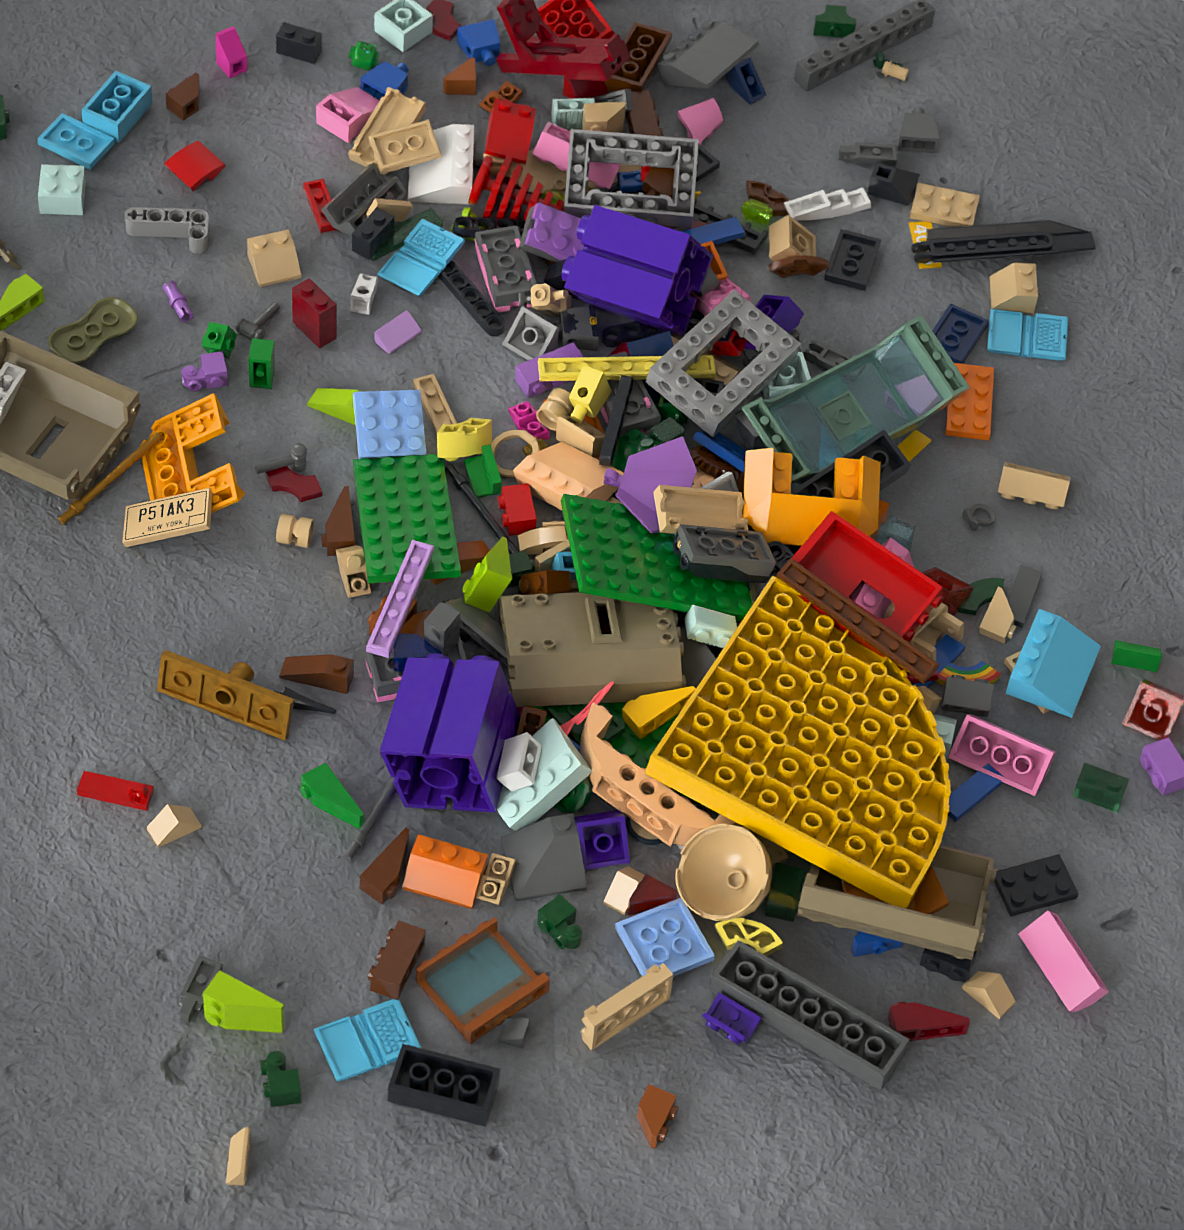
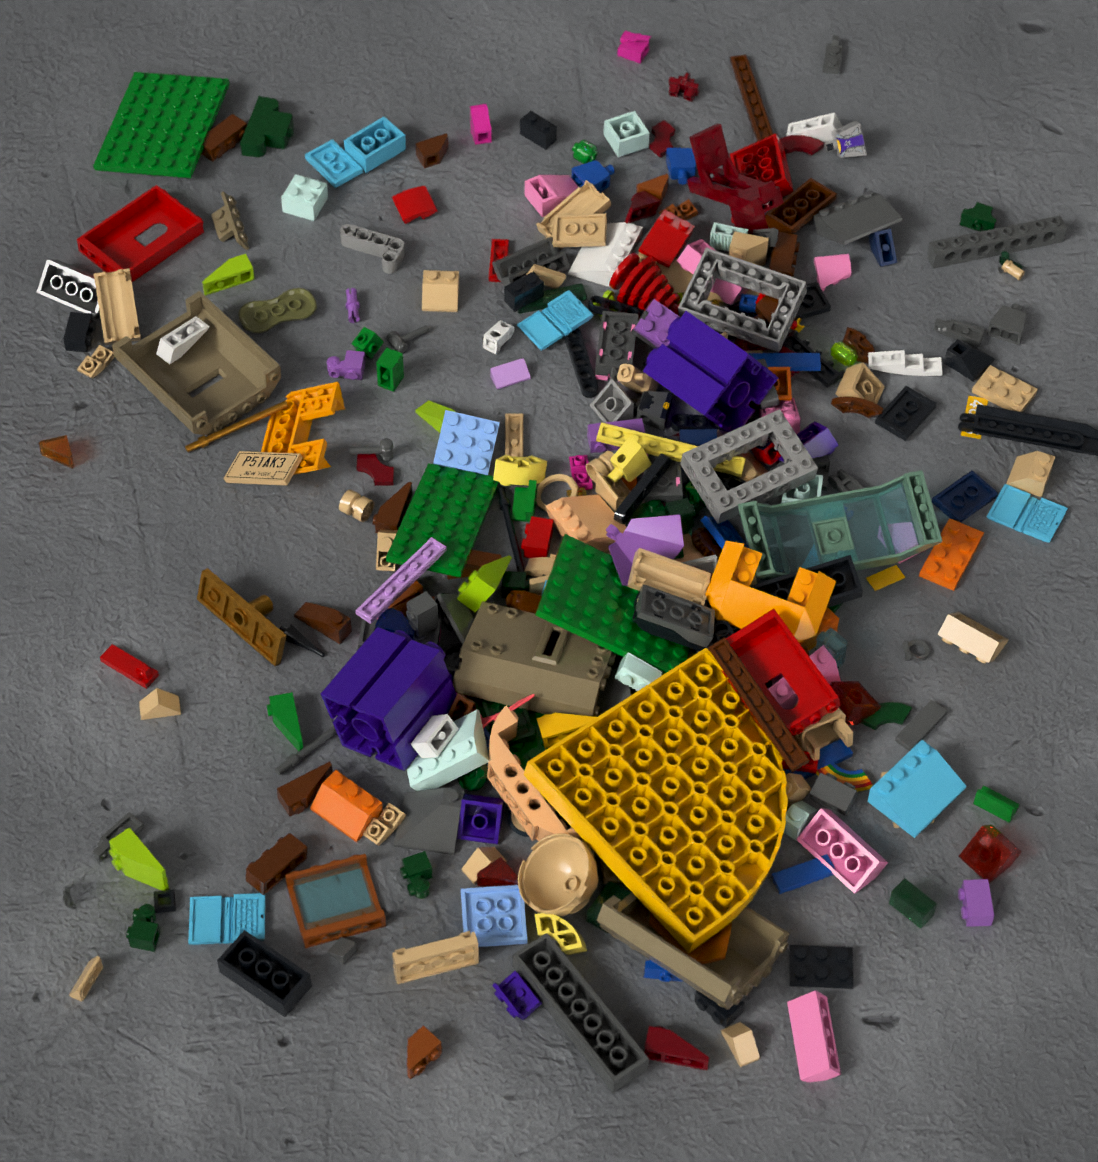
camera: 25 degrees right, 0 degrees up
dark red brick [292,278,337,349] -> none
tan slope [979,587,1017,644] -> none
none -> black tile [153,889,176,913]
none -> dark red slope [625,190,661,224]

